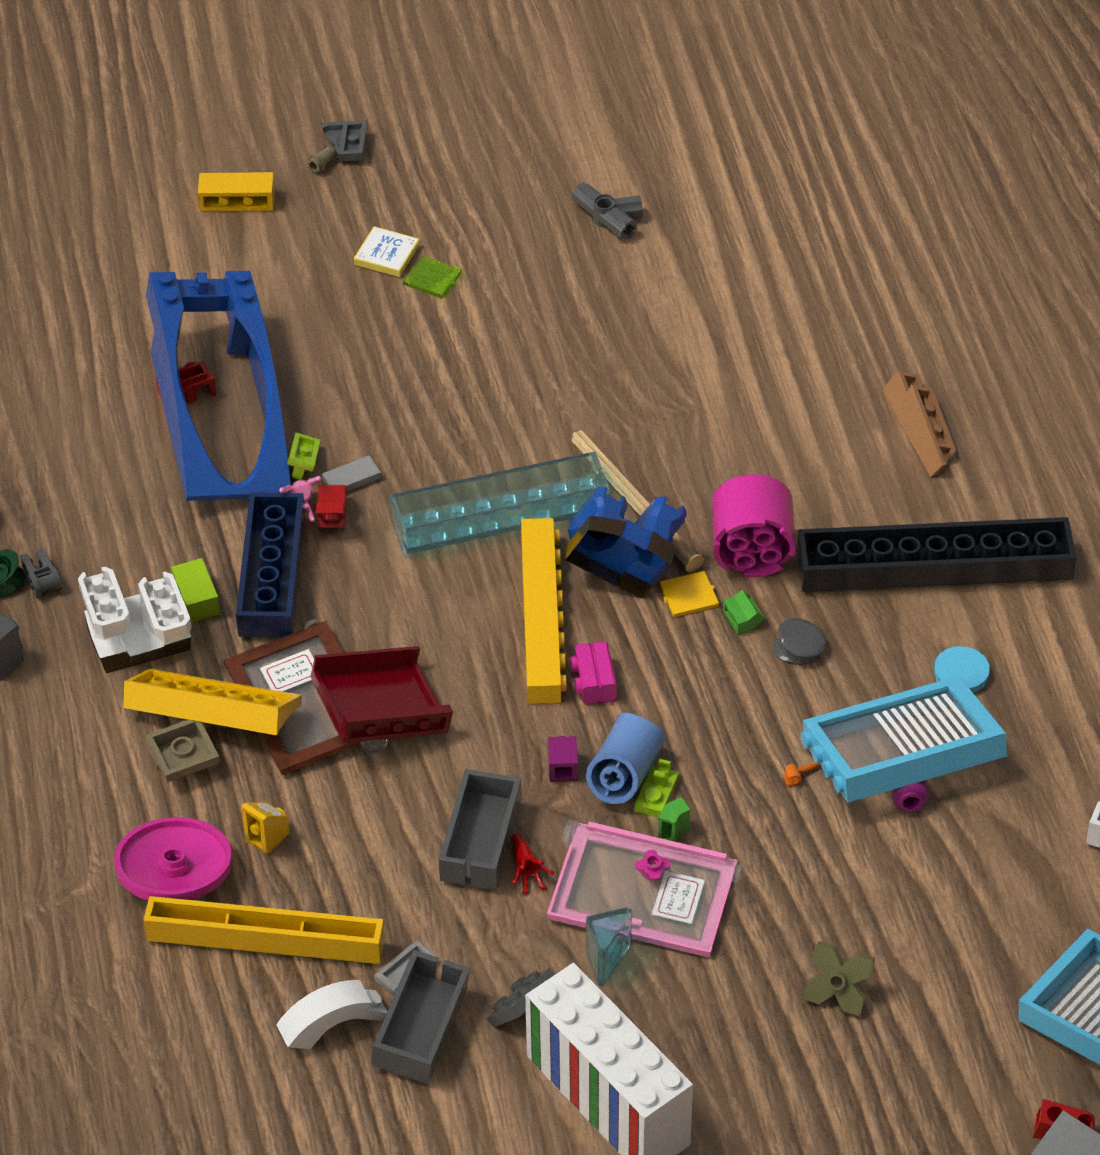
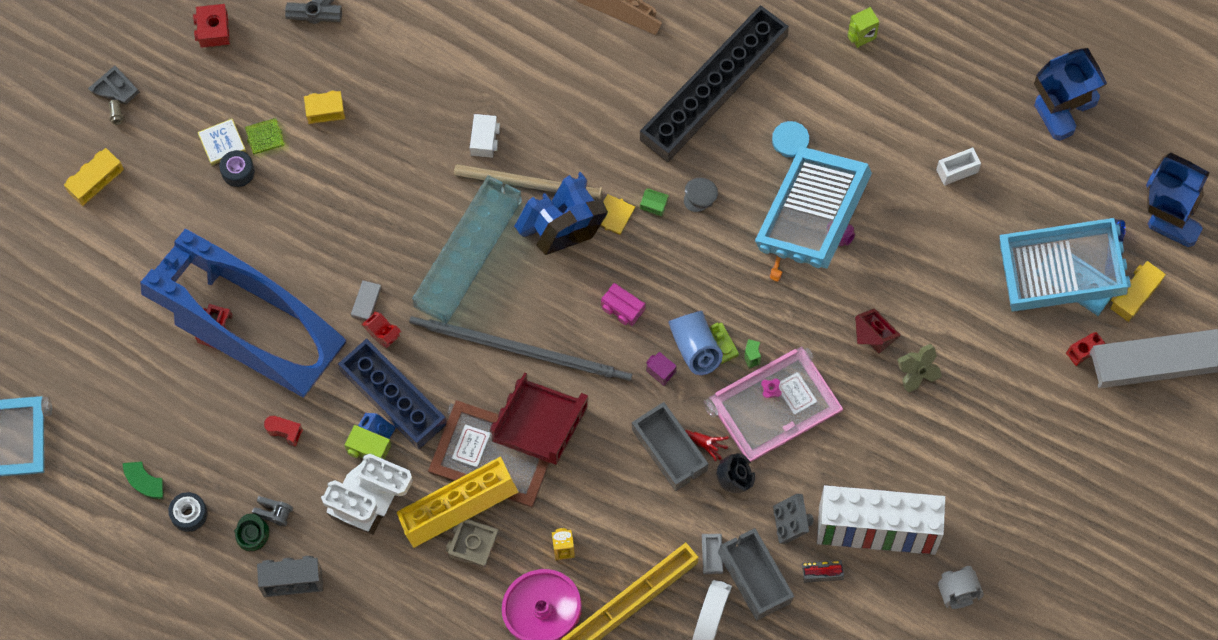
camera: 45 degrees left, 20 degrees up
bright pink plant [279,476,321,522] -> none
lime plate [287,432,321,480] -> none
yellow brick [521,518,566,704] -> none
clear light blue slope [586,907,632,987] -> none
dark pink brick [712,474,796,577] -> none
none -> red brick [193,4,230,48]
none -> black wheel [219,150,255,187]
none -> red leg [264,416,303,447]
none -> yellow piece [304,91,345,124]
none -> blue bracket [358,413,396,439]
none -> dark grey axle [409,316,633,381]
none -> white brick [470,114,500,158]
none -> black cylinder [716,453,755,493]
none -> slope [802,560,844,583]
none -> dark red slope [855,308,901,354]

